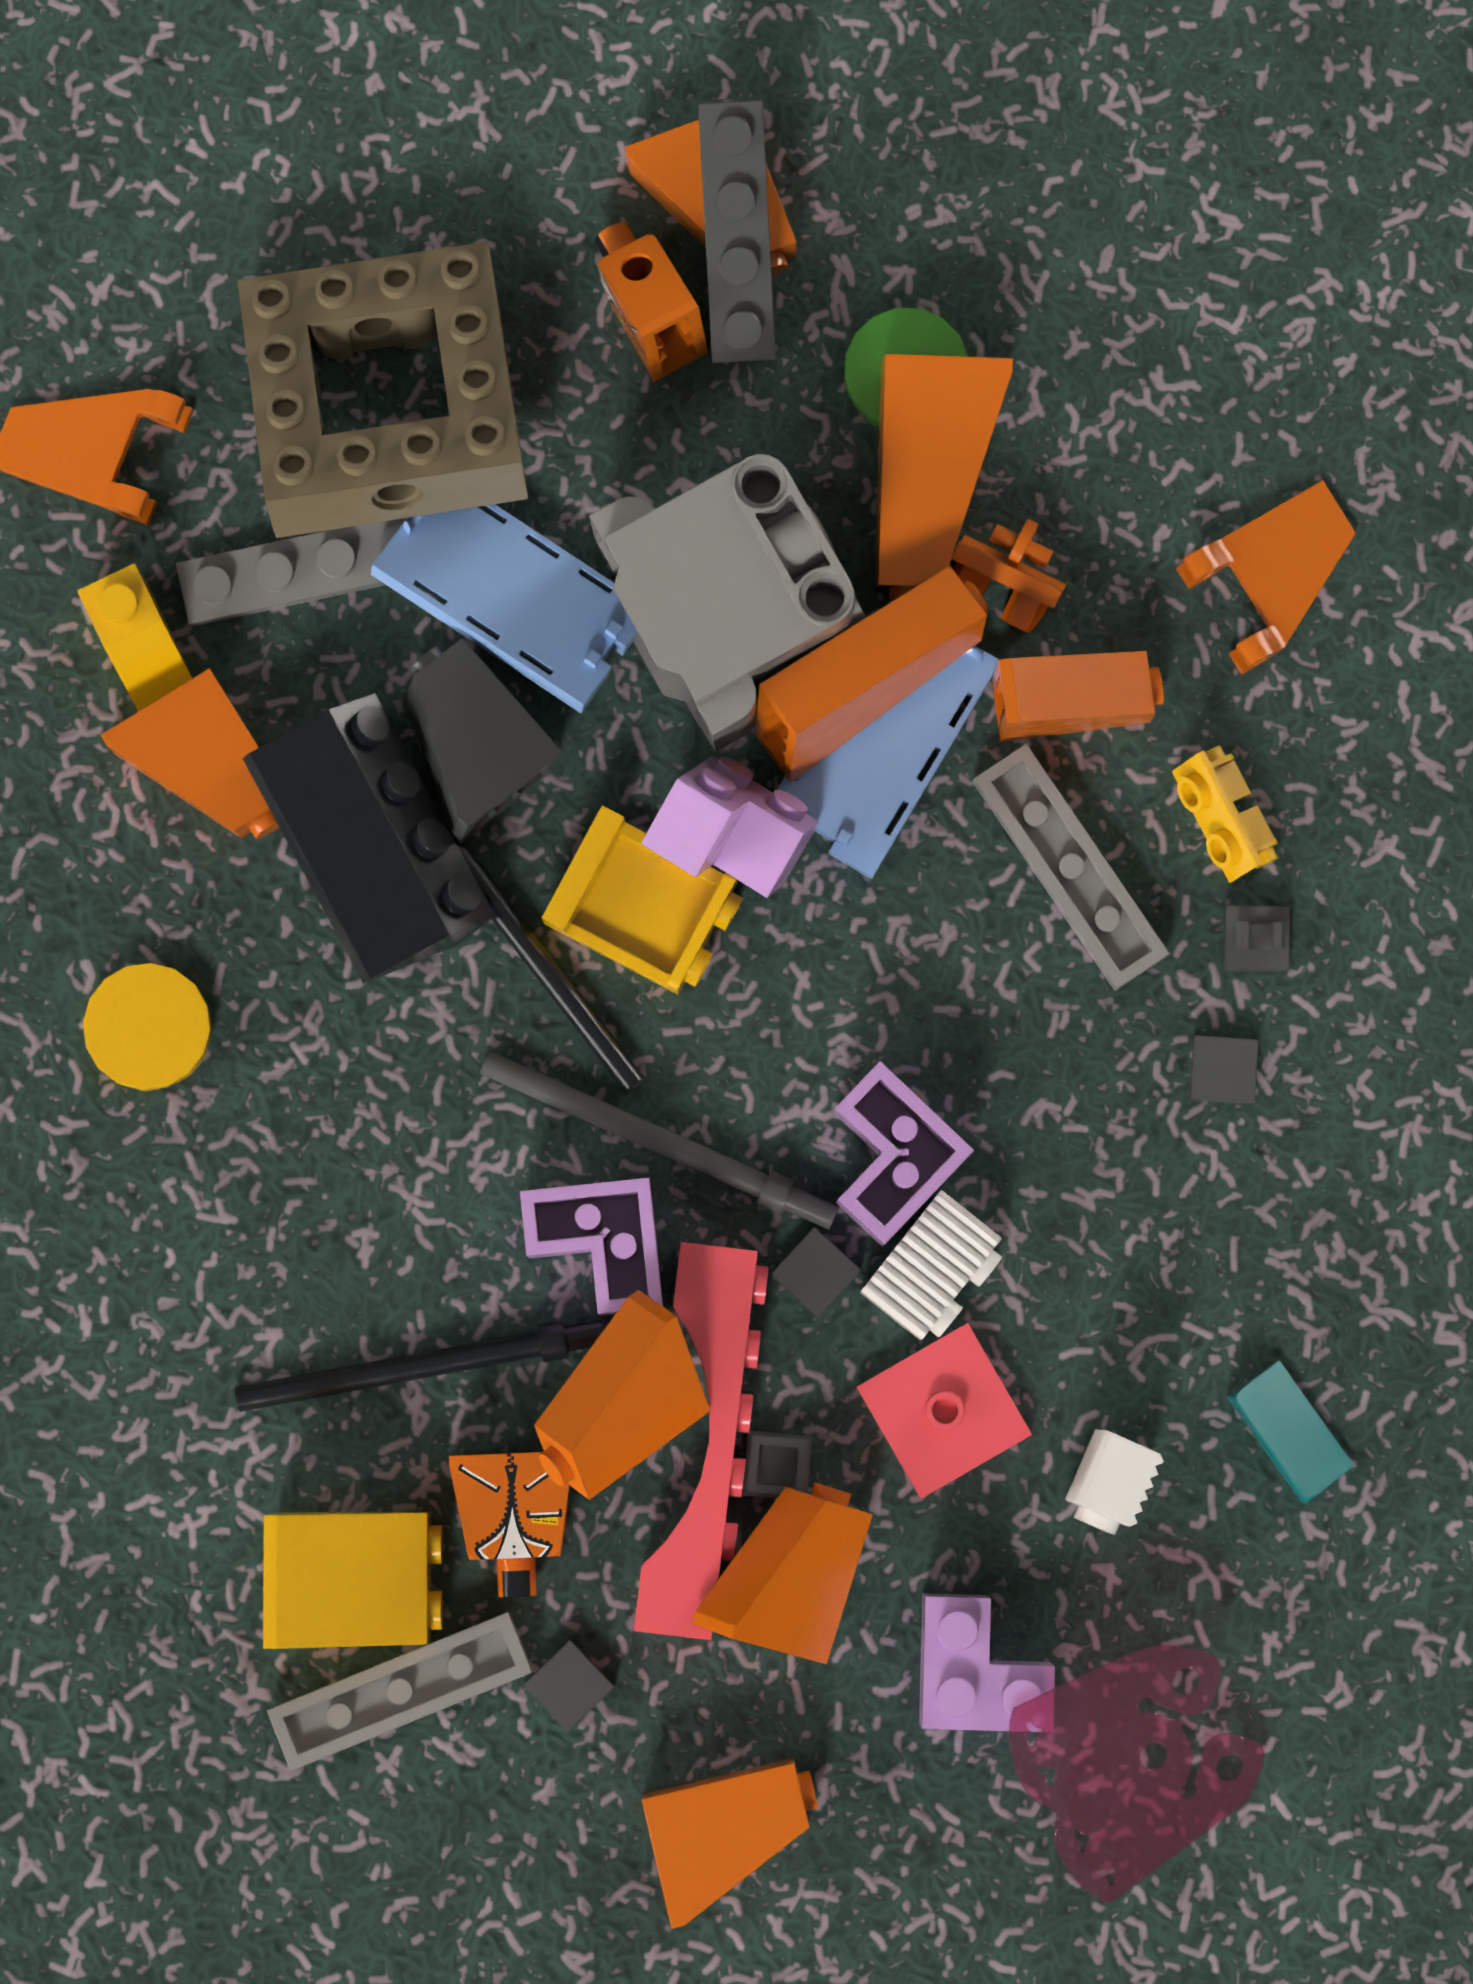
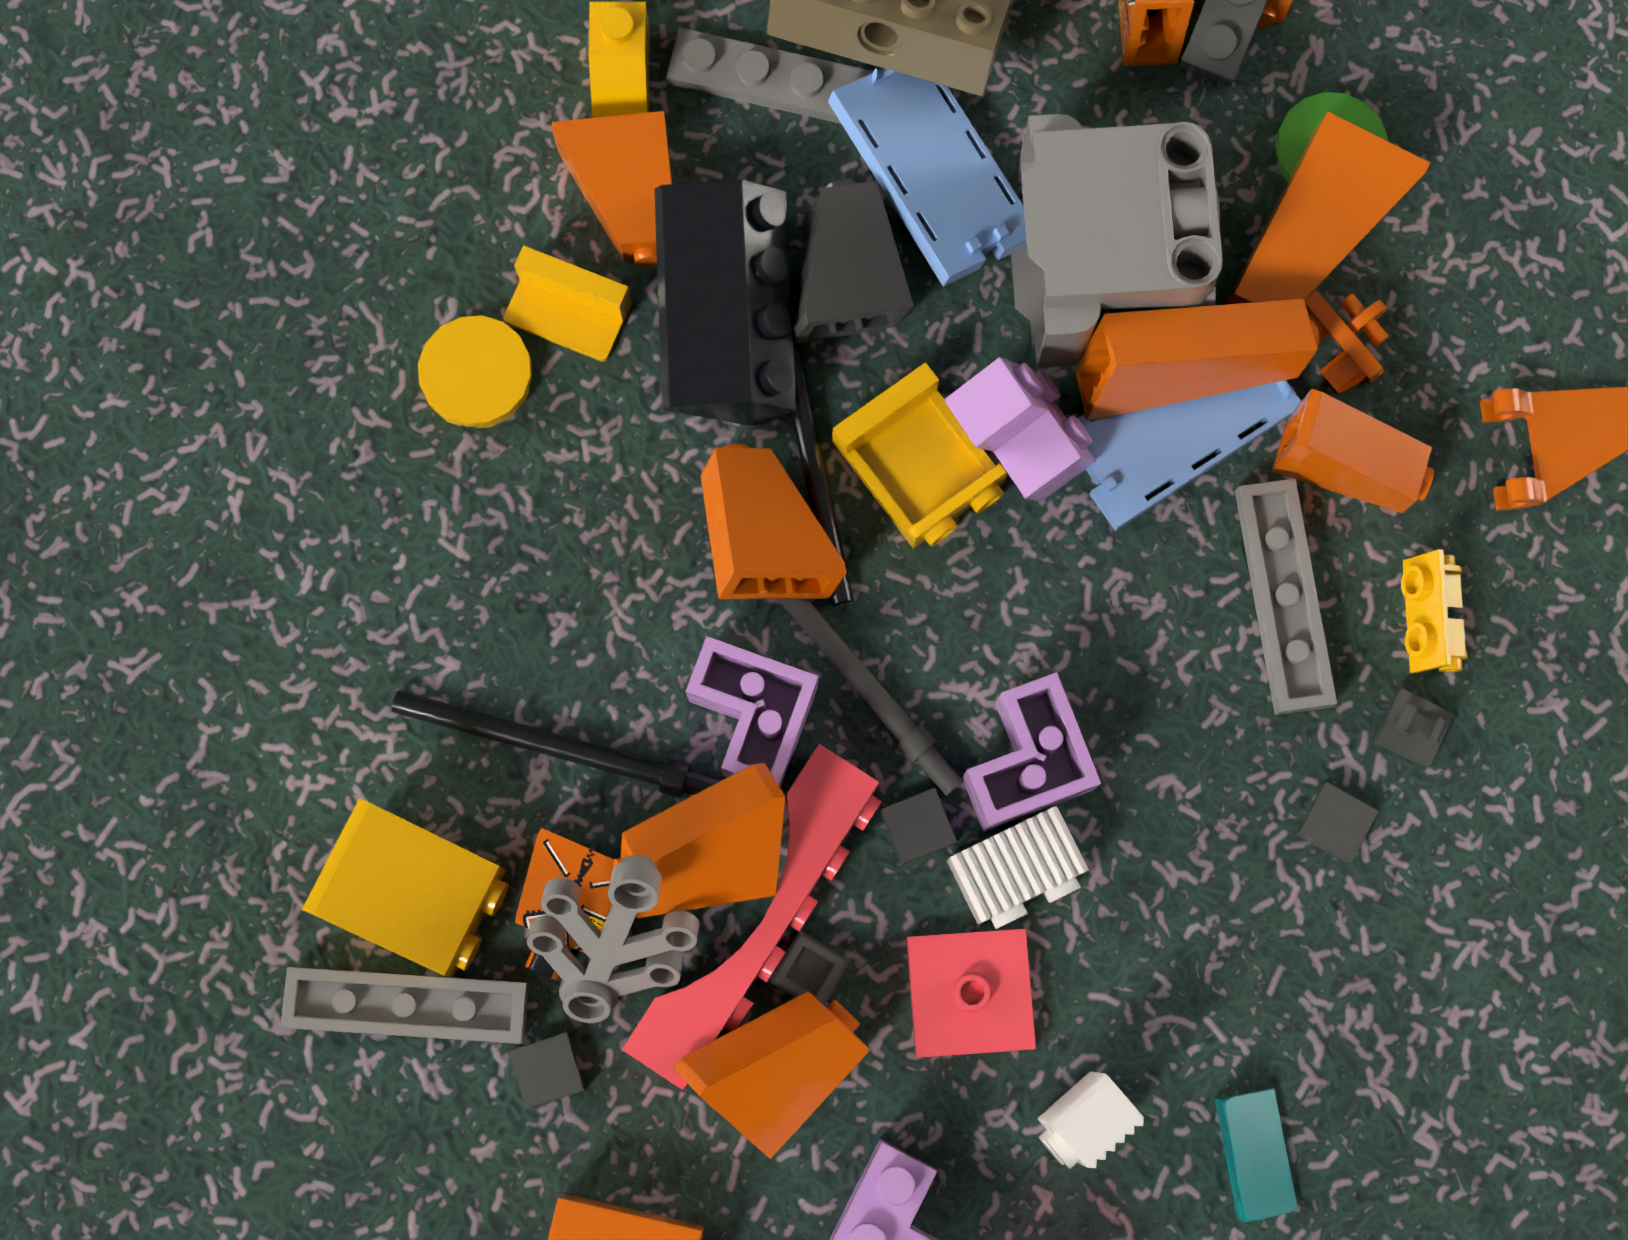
camera: 25 degrees right, 5 degrees down
none -> yellow panel [504,245,632,362]
none -> light grey plant [527,855,700,1023]
none -> orange slope [701,444,846,599]

